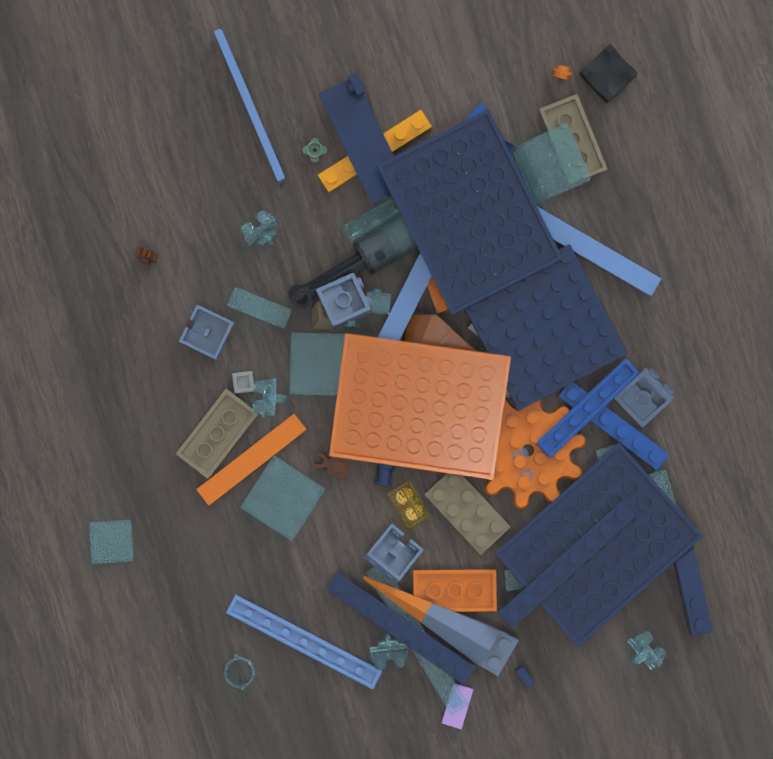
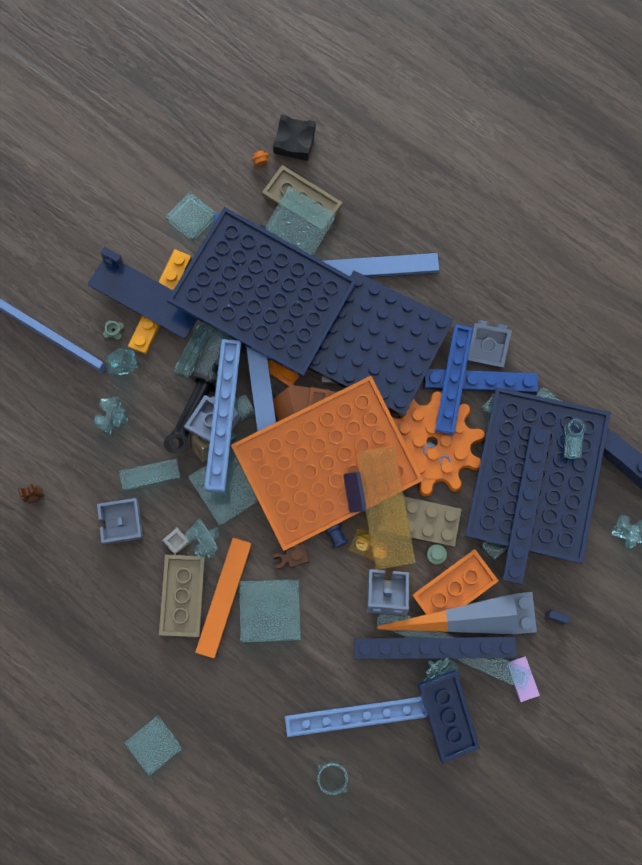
camera: 35 degrees left, 10 degrees down
none -> clear light blue brick [105,349,138,376]
none -> clear light blue tile [165,191,216,241]
none -> medium blue tile [204,339,241,493]
none -> dark blue slope [343,472,367,513]
none -> clear yellow plate [355,446,416,570]
none -> dark blue plate [417,670,480,763]
none -> sand green plate [427,545,447,564]
none -> clear light blue piece [563,419,586,459]

